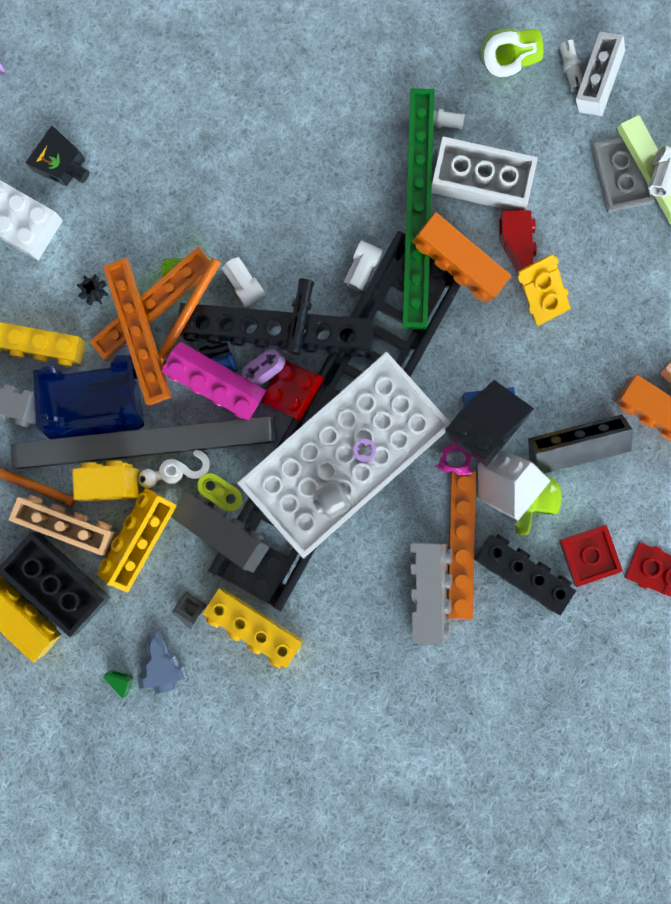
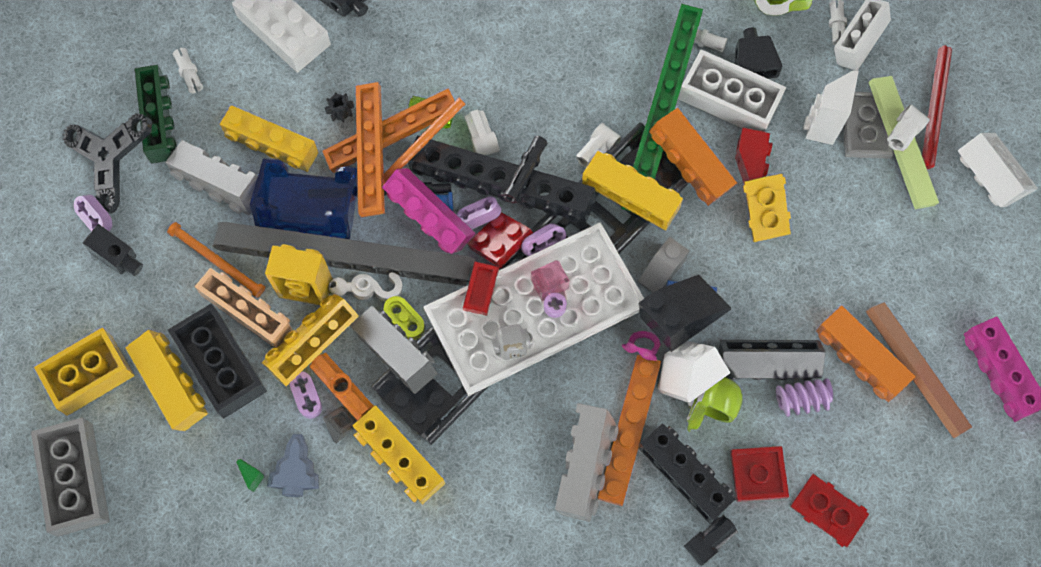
camera: 15 degrees right, 15 degrees down
none -> lavender beam [290,372,322,419]
none -> orange piece [309,352,374,421]
none -> red tile [463,262,499,316]
none -> lavender beam [521,223,566,257]
none -> clear pink panel [530,260,569,301]
none -> yellow brick [582,151,683,231]
none -> light grey slope [638,237,689,293]
none -> black piece [684,515,738,566]
none -> black torso [735,27,783,79]
none -> lavender piece [776,378,833,417]
none -> white slope [803,70,859,145]

